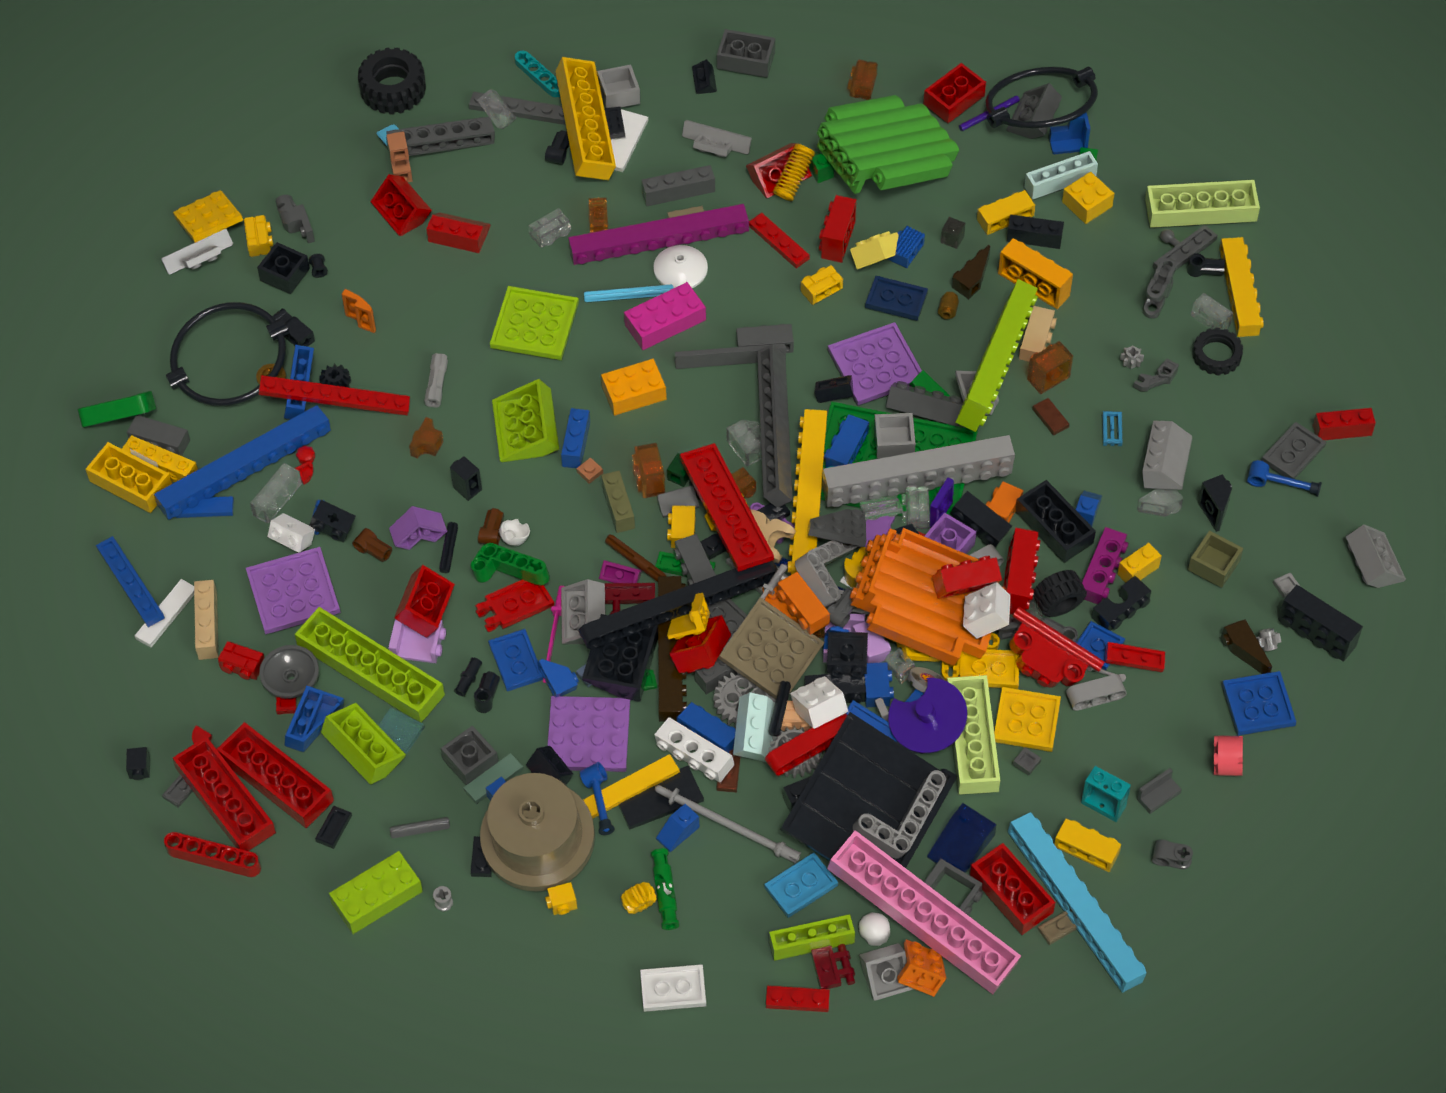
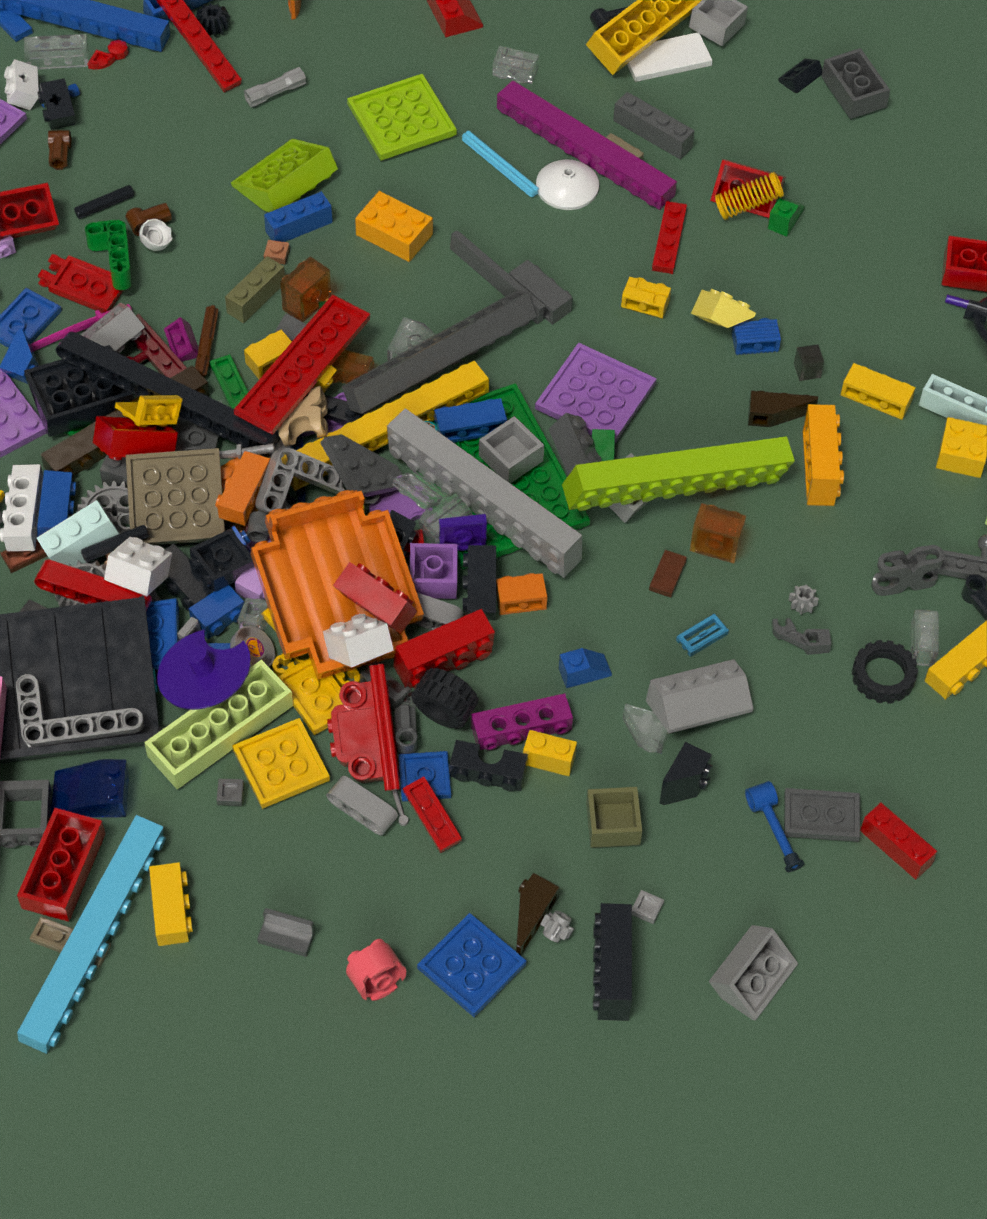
camera: 50 degrees right, 0 degrees up
medium lavender brick [389,506,447,550] -> none
clear orange brick [409,417,444,459] -> none
black brick [450,456,482,501] -> none
clear orange brick [589,198,608,233] -> none
black plate [604,106,625,139] -> none
dark pink brick [624,282,706,350] -> none
dark grey brick [673,534,716,586] -> none
light grey bracket [682,120,752,157] -> none
black slope [815,375,854,403] -> none
bright green panel [817,95,959,194] -> none
red brick [819,195,857,263] -> none
clear orange brick [848,60,878,100] -> none
dark blue plate [865,276,928,321] -> none
pearl gold brick [938,292,959,319] -> none
black brick [1007,214,1064,249] -> none
black brick [1015,480,1096,563] -> none
tan brick [1019,306,1057,364] -> none
teal window [1081,766,1131,822] -> none
dark grey piece [1152,840,1193,870] -> none

